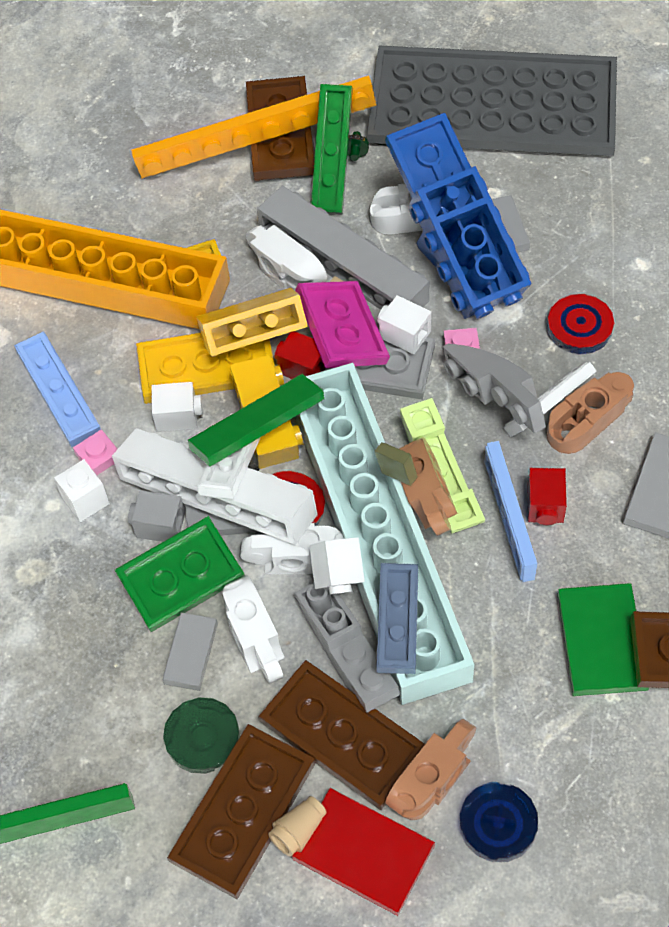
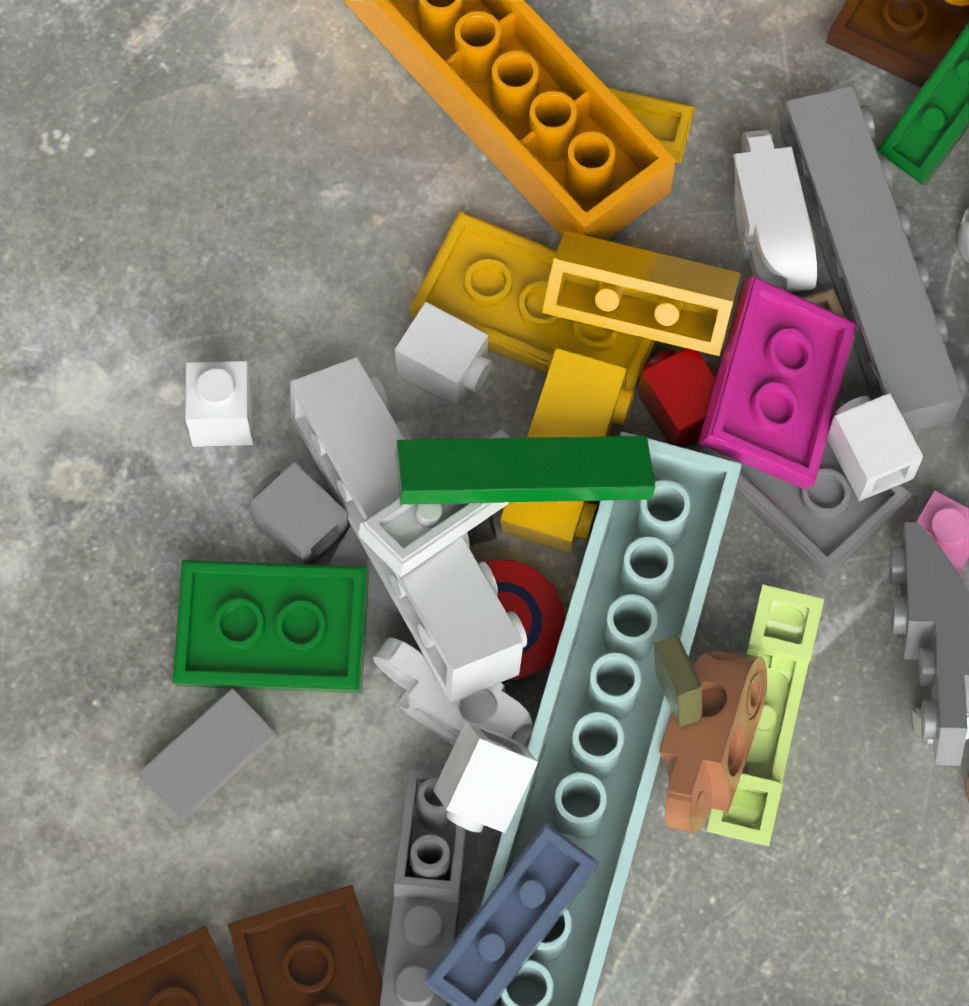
camera: 30 degrees right, 10 degrees up
light blue tile [14,331,101,448] -> none
bright pink plate [73,429,117,475] -> none
clear green tile [163,697,240,774] -> none
white piece [223,575,284,684] -> none
light blue tile [484,441,537,582] -> none
red brick [527,468,567,526] -> none

